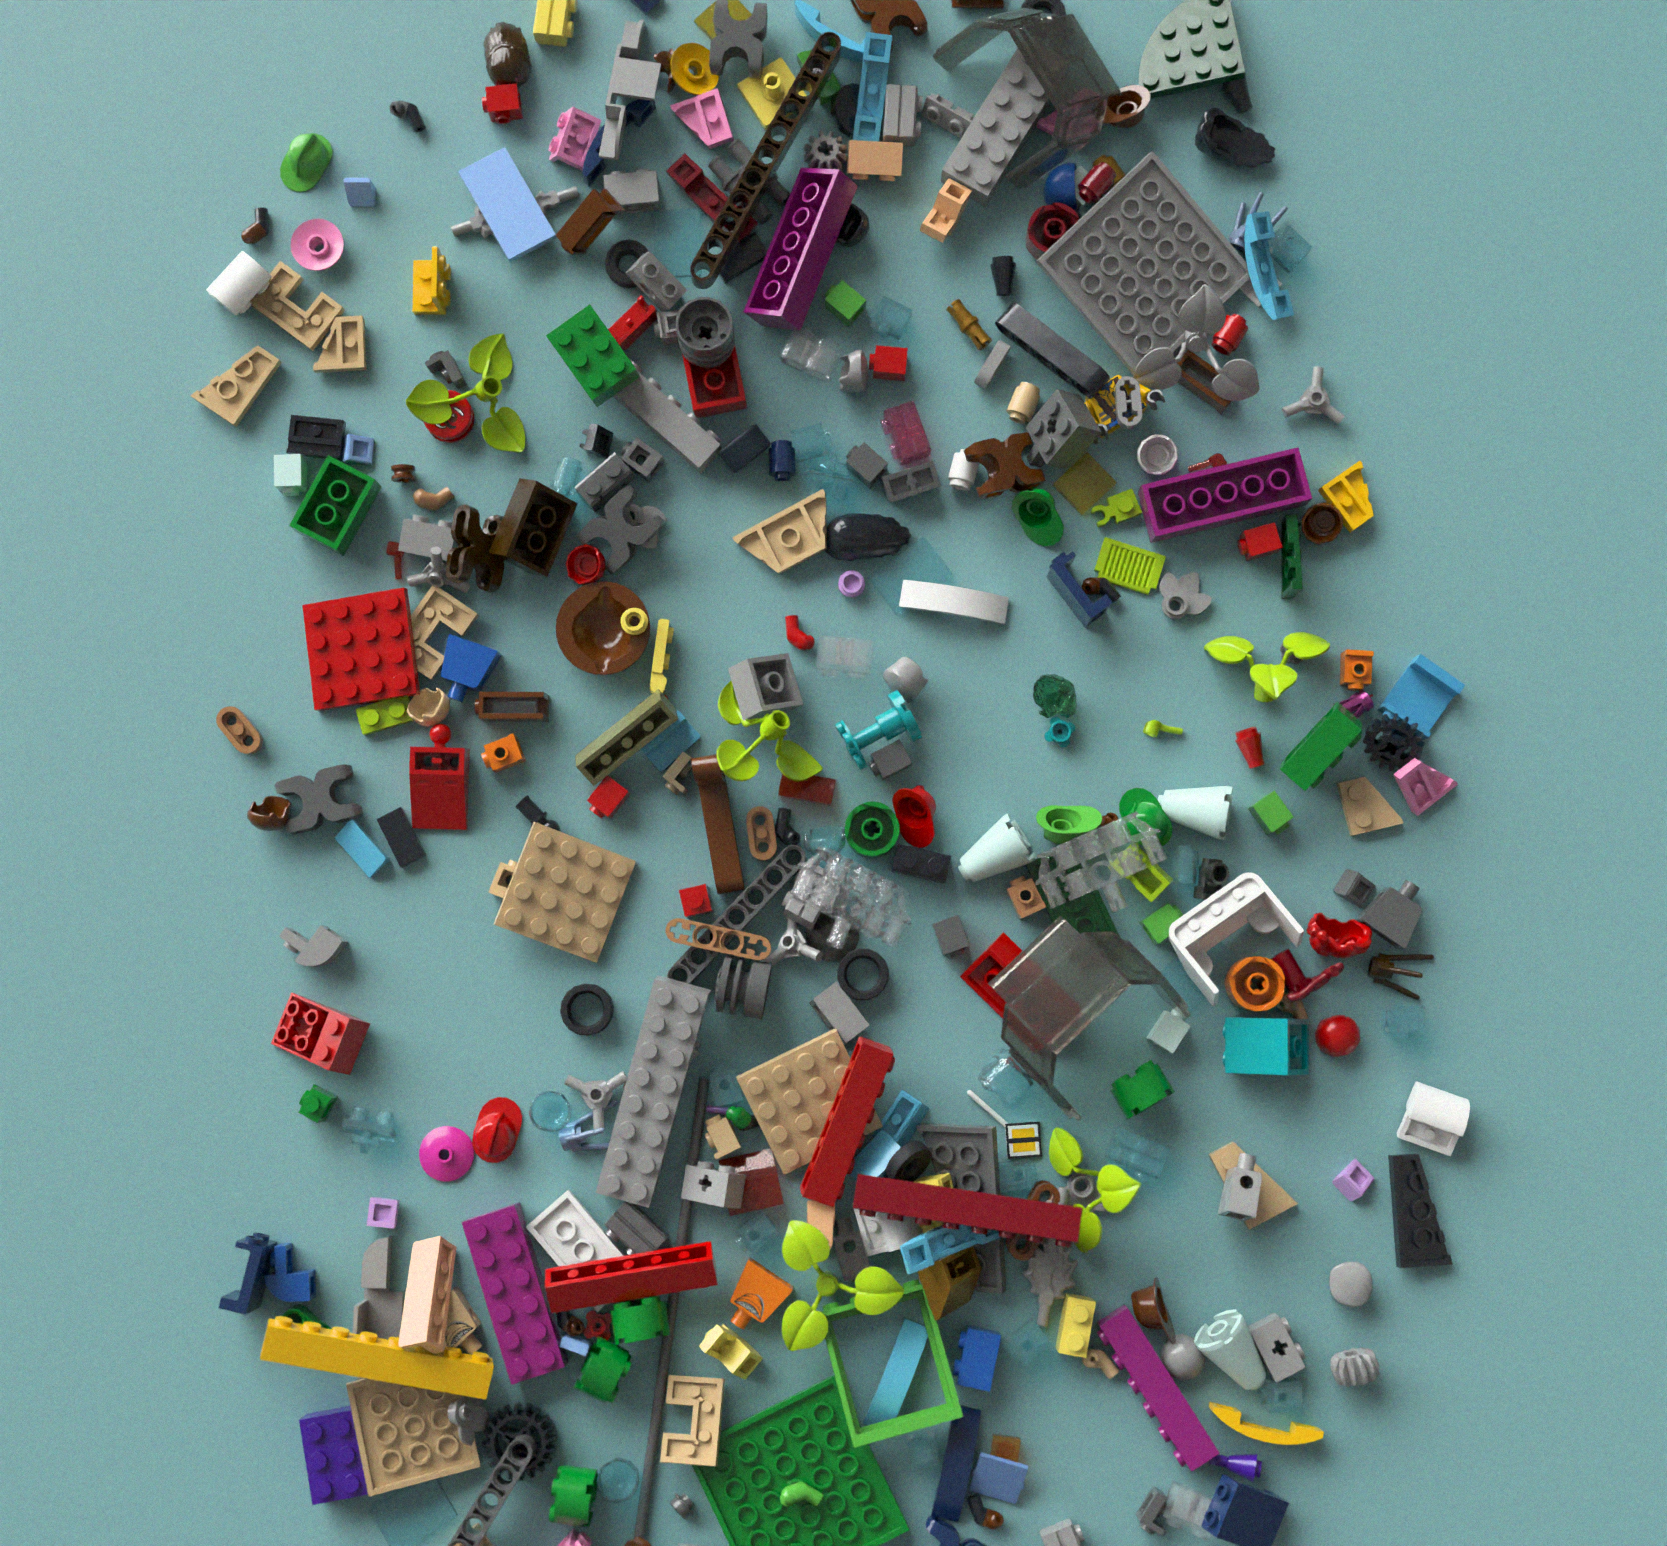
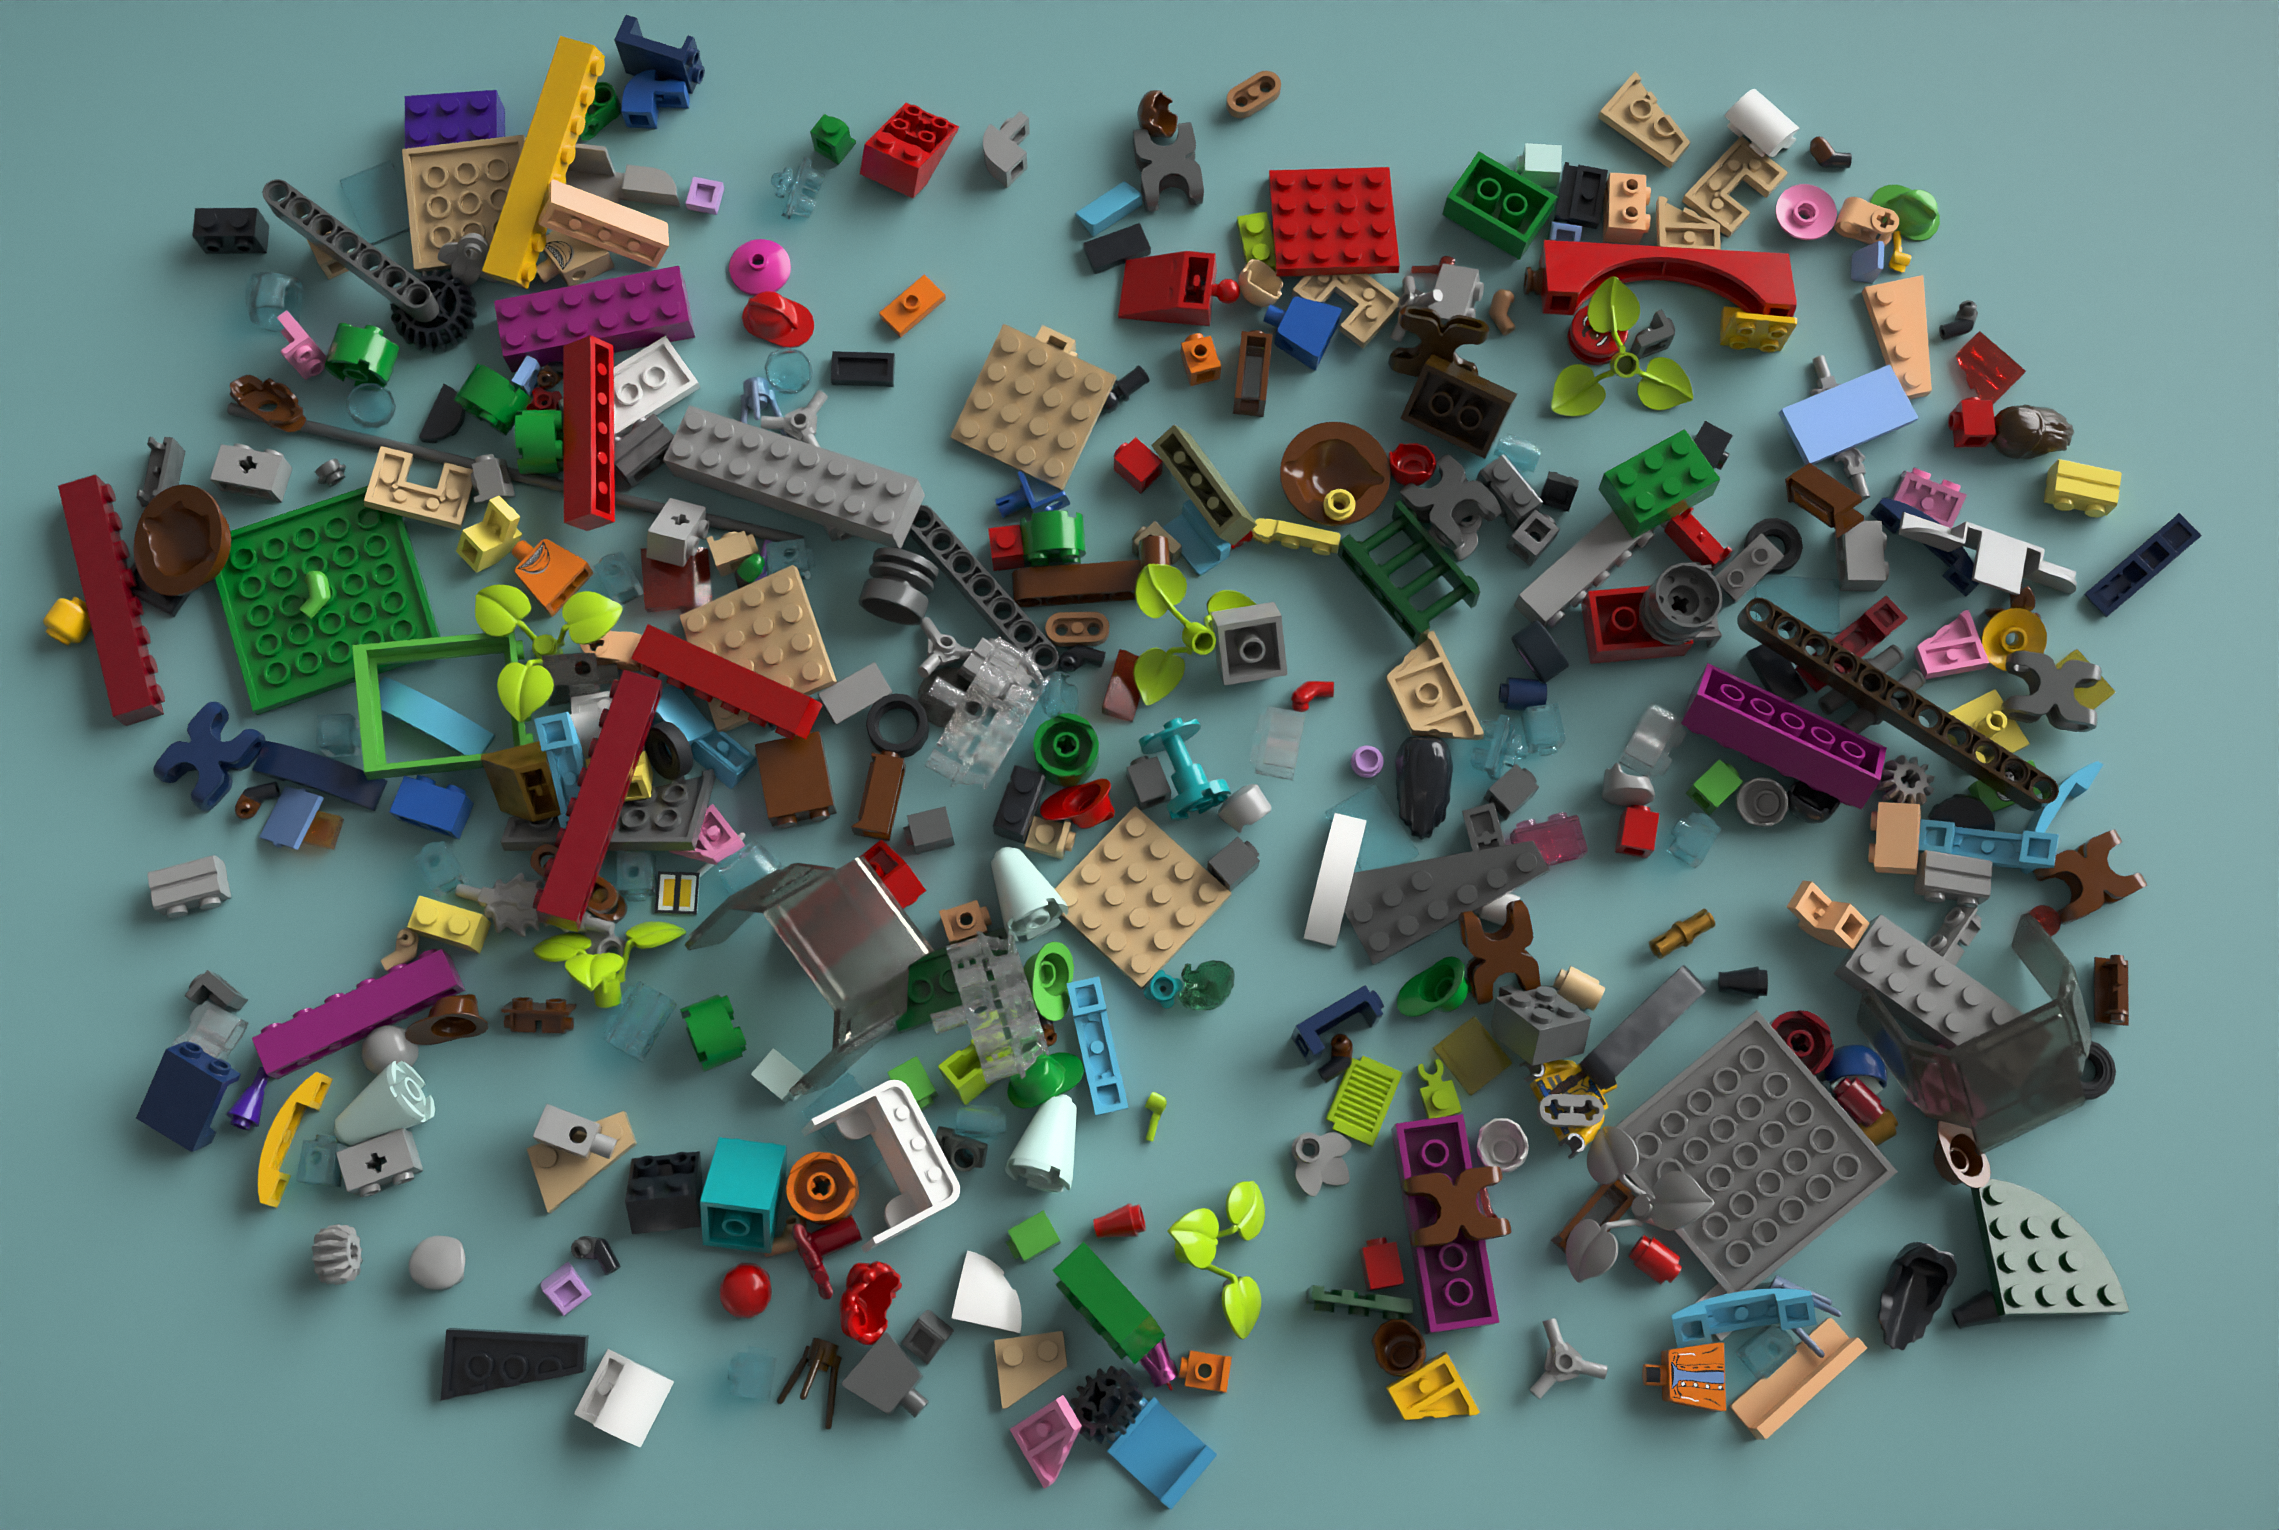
camera: 90 degrees right, 10 degrees down
black tyre [560,984,614,1036] -> none
medium nougat beam [666,918,771,960] -> none
light grey beam [974,340,1011,389] -> none
none -> black tile [419,384,465,444]
none -> light grey brick [471,454,515,504]
none -> reddish brown hinge [501,997,577,1034]
none -> arm [571,1236,621,1275]
none -> black slope [625,1151,703,1234]
none -> bright pink wing [669,804,745,866]
none -> reddish brown brick [755,731,837,829]
none -> black tile [831,351,895,387]
none -> reddish brown window [851,751,906,841]
none -> orange plate [879,274,946,338]
none -> white brick [951,1250,1022,1333]
none -> blue bracket [995,471,1071,518]
none -> green brick [1020,510,1086,567]
none -> tan bracket [1025,816,1076,860]
none -> tan plate [1055,806,1231,990]
none -> medium azure slope [1066,976,1129,1116]
none -> dark grey brick [1207,837,1260,892]
none -> dark green fence [1337,500,1480,647]
none -> dark grey wing [1344,840,1550,965]
none -> reddish brown piece [1401,1166,1512,1248]
none -> red arch [1539,240,1797,317]
none -> light nougat brick [1603,172,1651,244]
none -> orange torso [1642,1342,1726,1412]
none -> black brick [1694,421,1733,470]
none -> light nougat panel [1730,1318,1867,1440]
none -> light grey hair [1736,777,1789,827]
none -> light nougat piece [1834,197,1899,246]
none -> light nougat wing [1862,275,1932,400]
none -> yellow hand [1888,231,1911,273]
none -> clear red wing [1956,331,2026,405]
none -> clear red tile [2024,905,2061,940]

